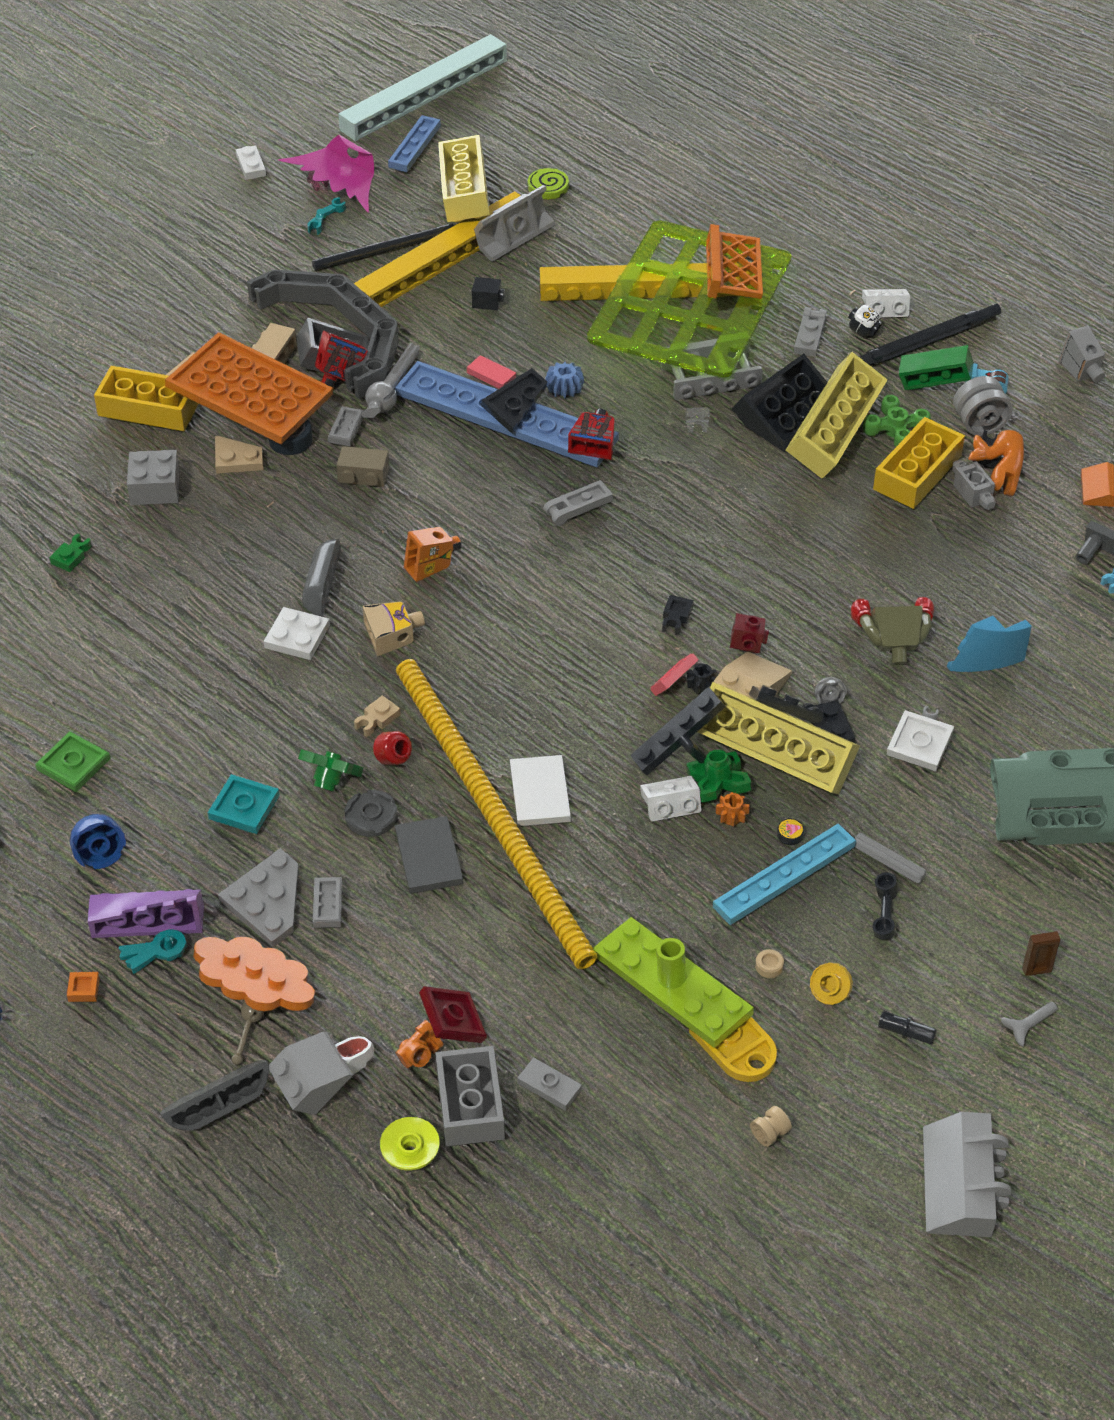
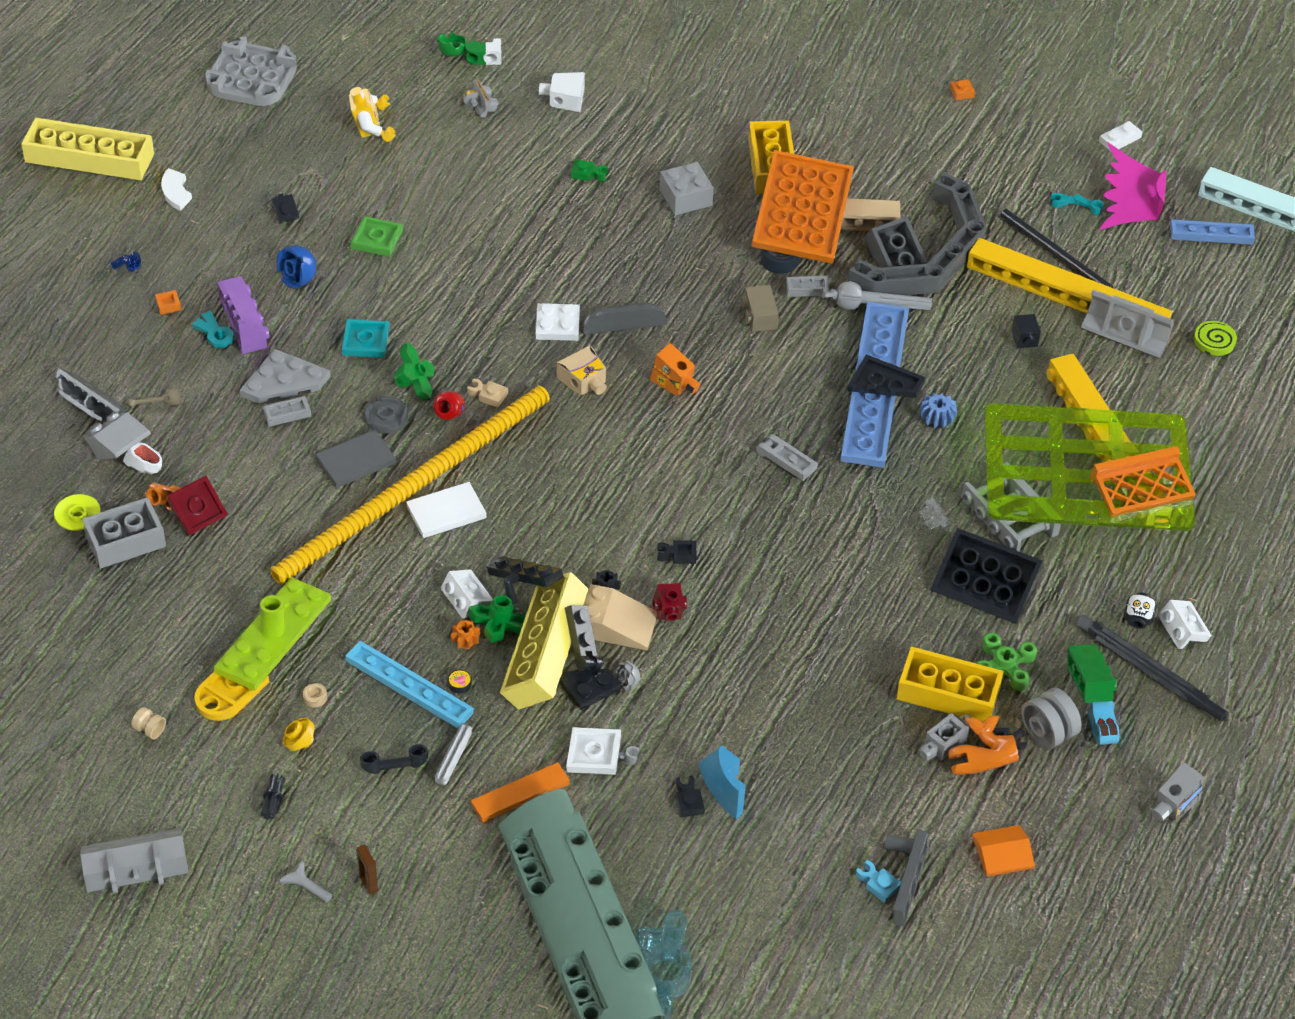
camera: 70 degrees right, 0 degrees up
orange plate [193,937,315,1011] -> none
tan wing [215,436,263,474] -> none
torso [315,330,368,388] -> none
light yellow brick [438,135,490,223] -> none
coral tile [467,355,516,389] -> none
light grey plate [517,1057,582,1111] -> none
red torso [568,408,615,460] -> none
coral tile [650,653,699,696] -> none
light yellow brick [786,352,887,479] -> none
light grey plate [794,307,827,357] -> none
olive torso [851,597,935,665] -> none
none -> orange tile [471,762,570,823]
none -> black plate [676,775,705,818]
none -> orange plate [950,79,975,100]

